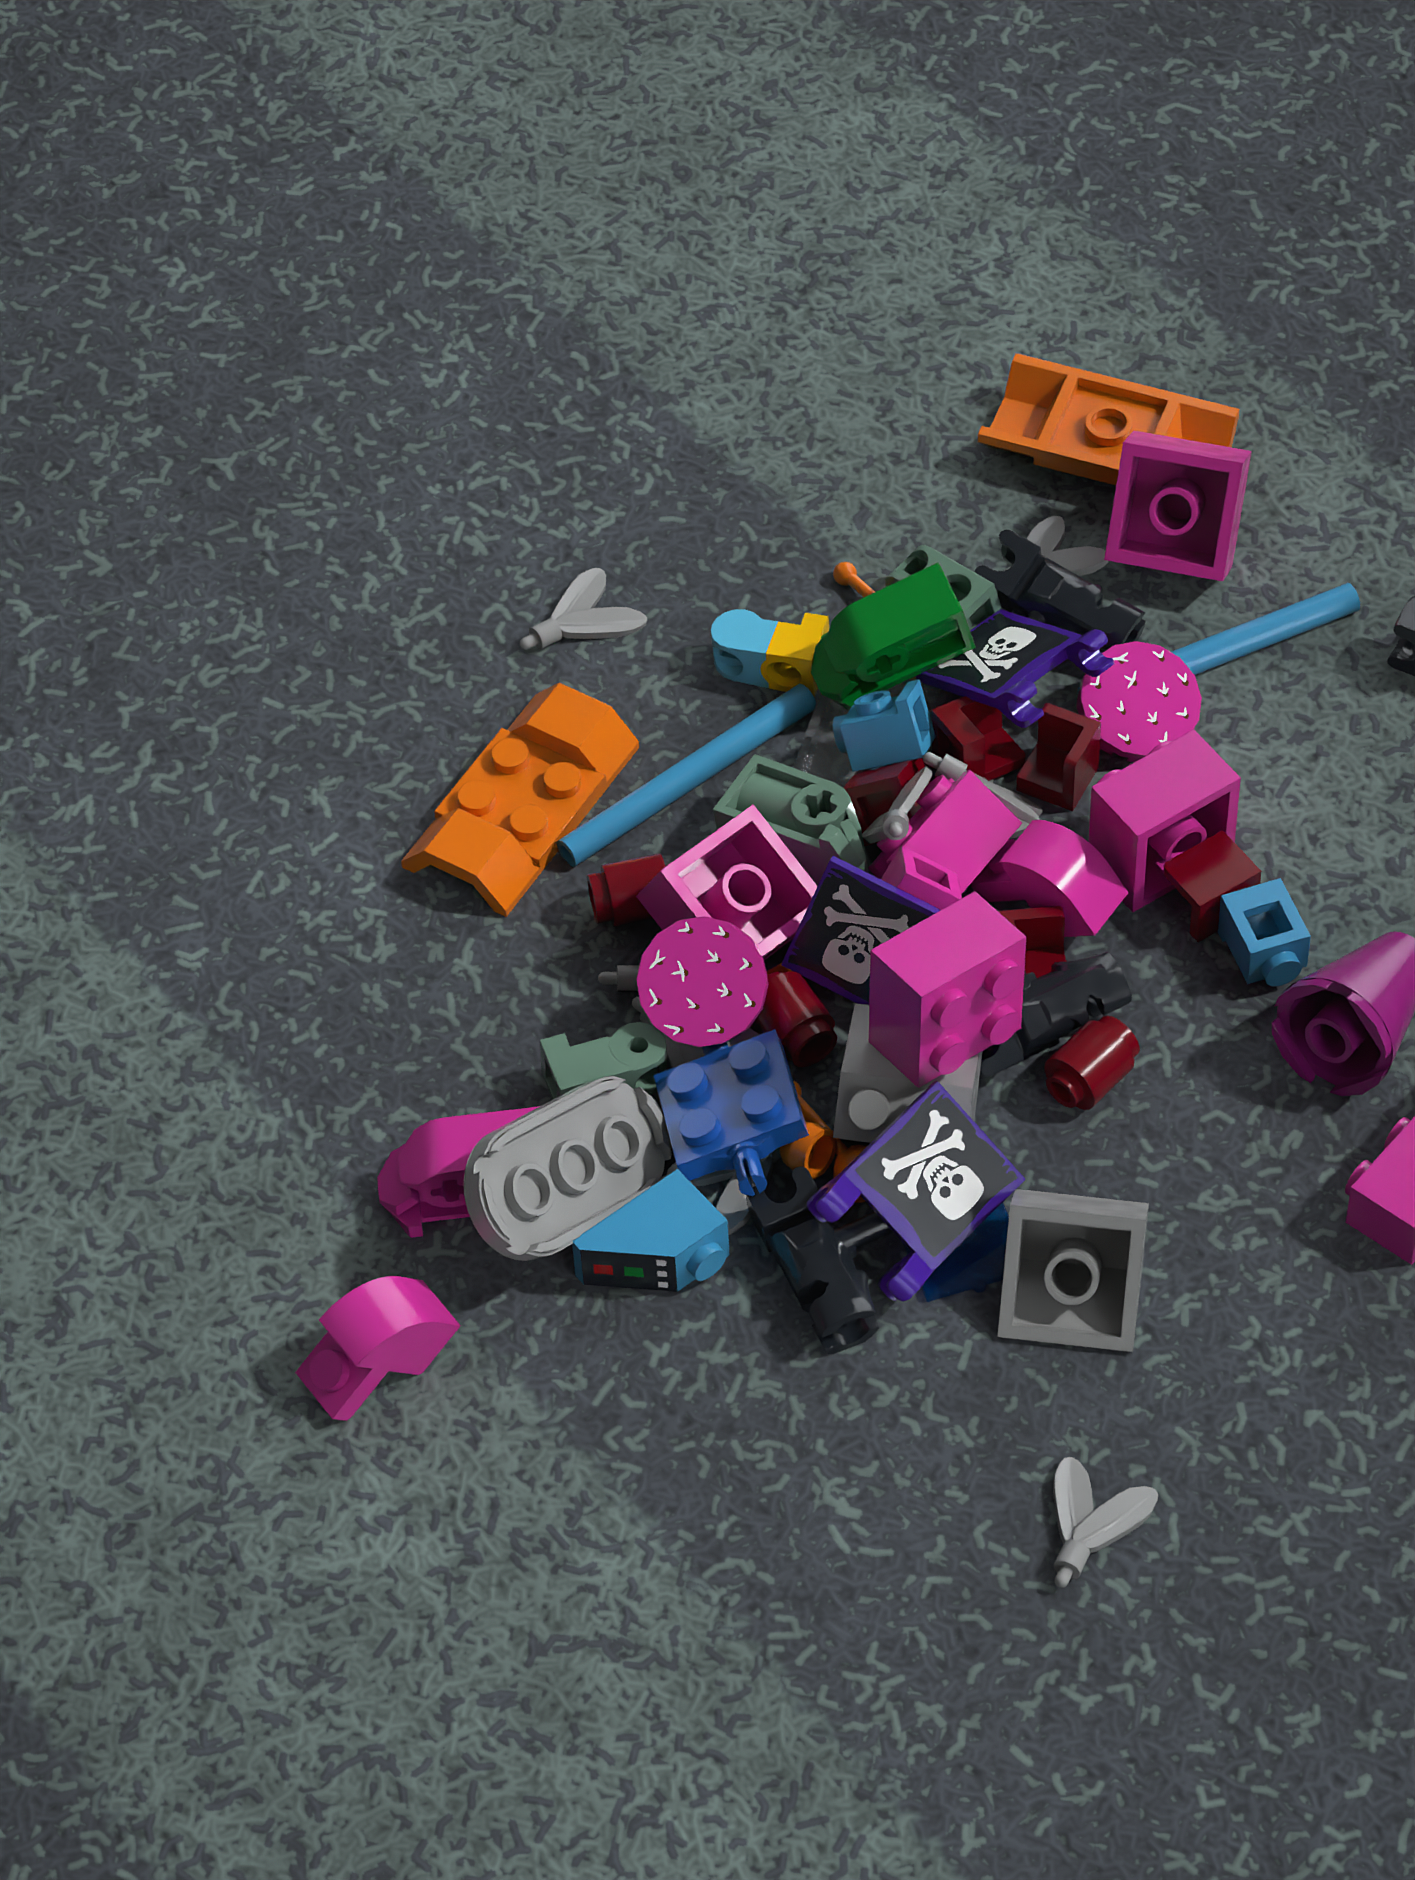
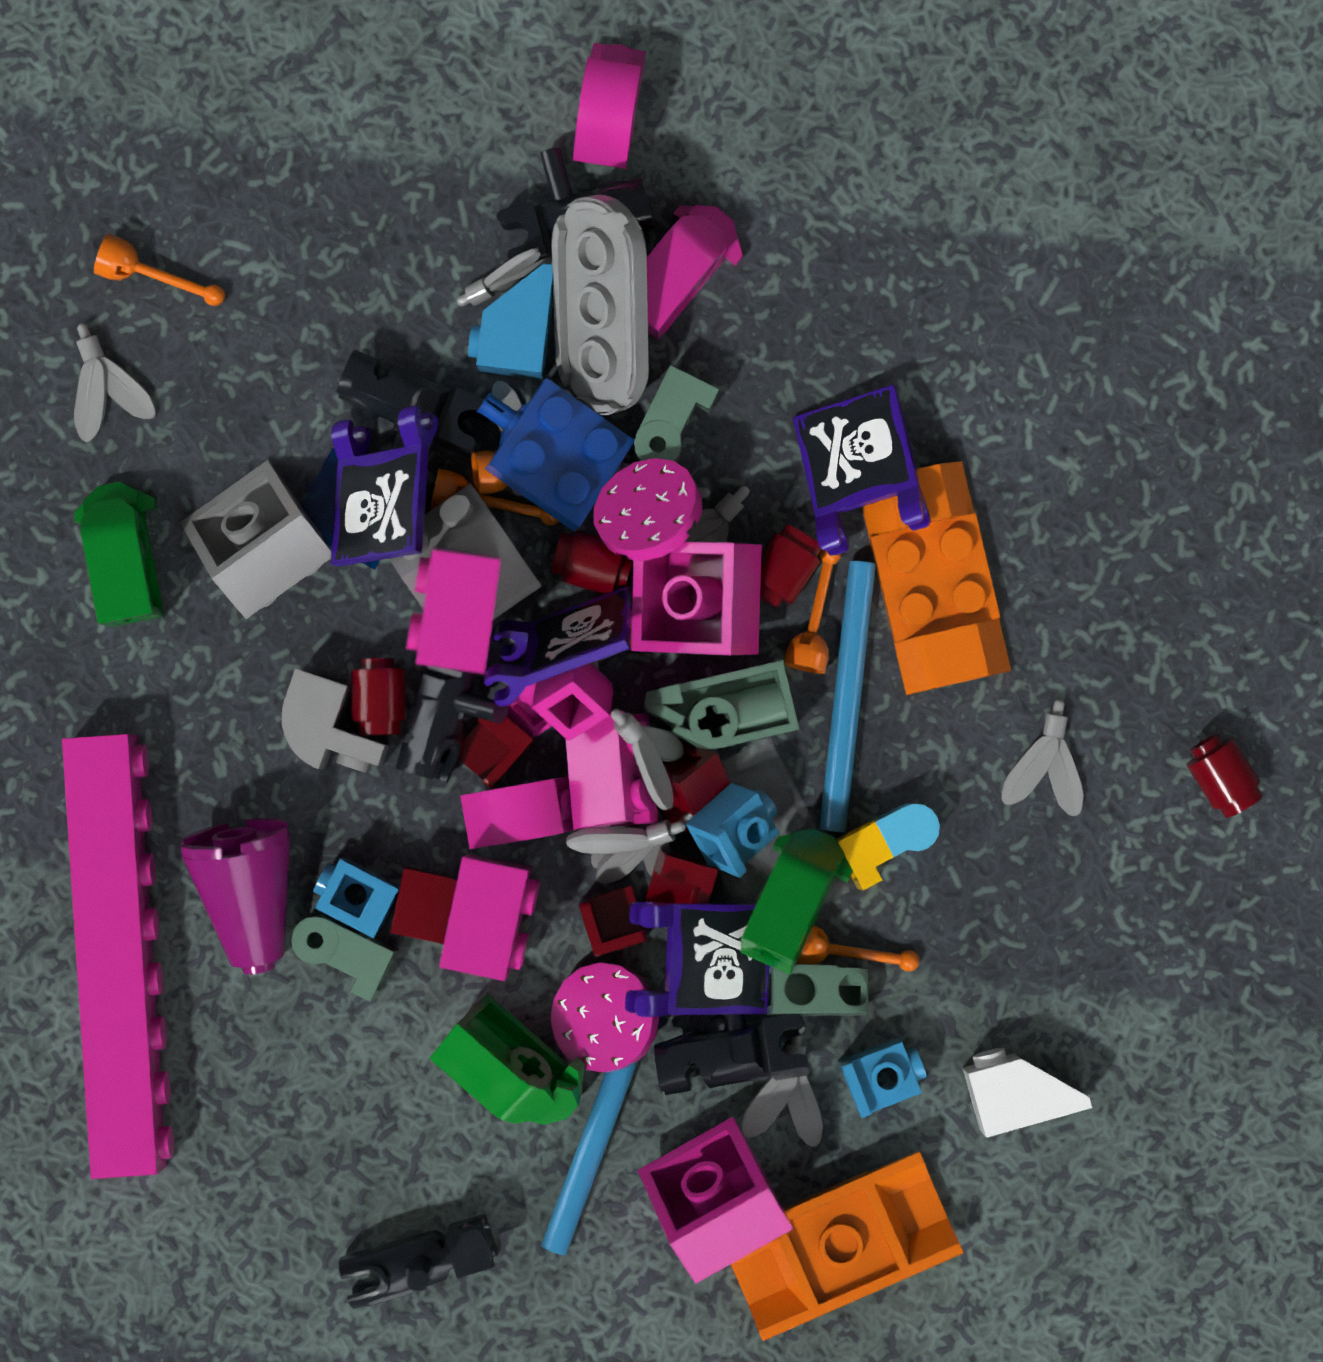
camera: 130 degrees right, 35 degrees up
none -> green piece [74,482,165,627]
none -> orange hinge [94,233,225,306]
none -> light grey brick [282,669,390,773]
none -> sand green leg [291,915,400,1002]
none -> green piece [429,993,585,1125]
none -> light grey piece [457,248,552,306]
none -> black piece [497,148,654,262]
none -> orange hinge [784,549,841,674]
none -> flag [793,385,931,556]
none -> dark azure brick [838,1037,927,1118]
none -> white slope [962,1048,1092,1138]
none -> dark red brick [1186,733,1263,818]

